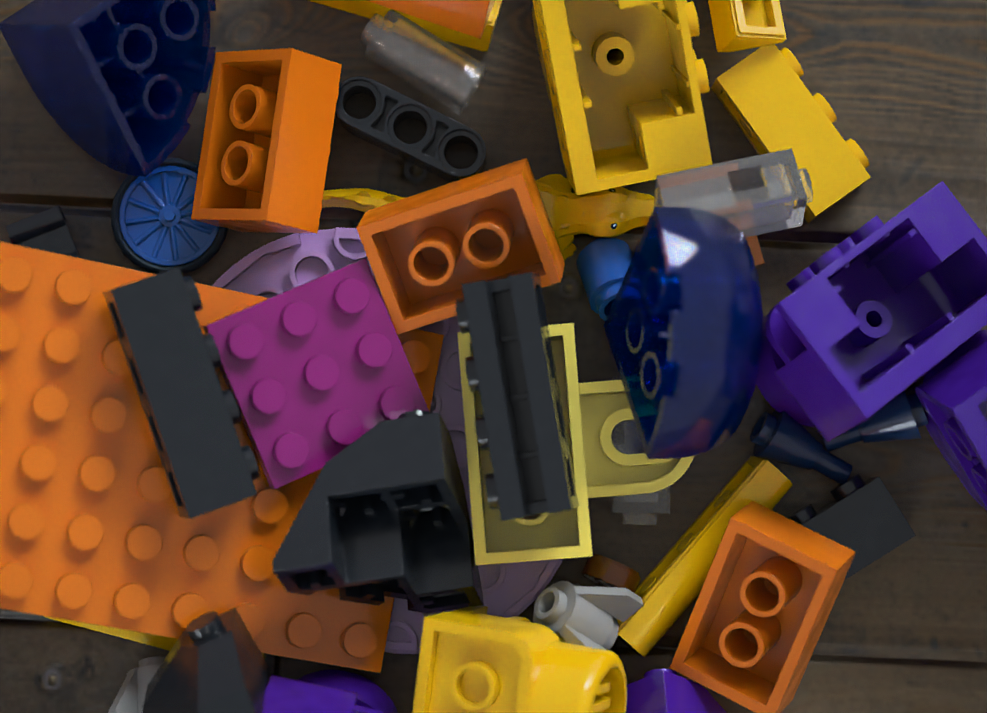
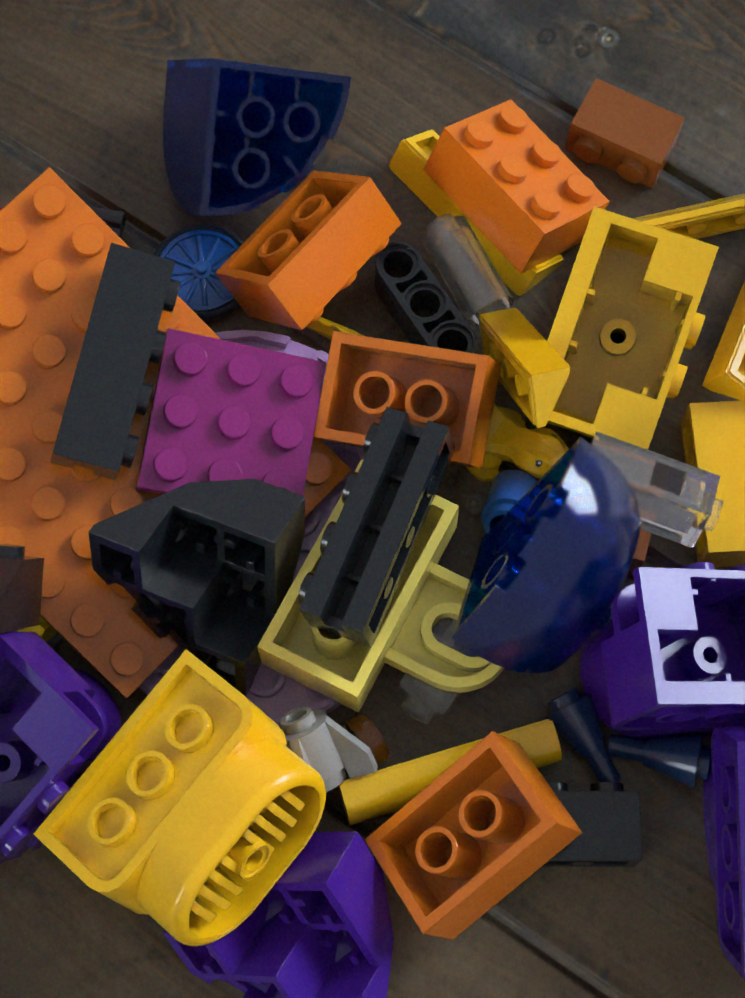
camera: 35 degrees right, 15 degrees down
none -> yellow slope [478,308,570,428]

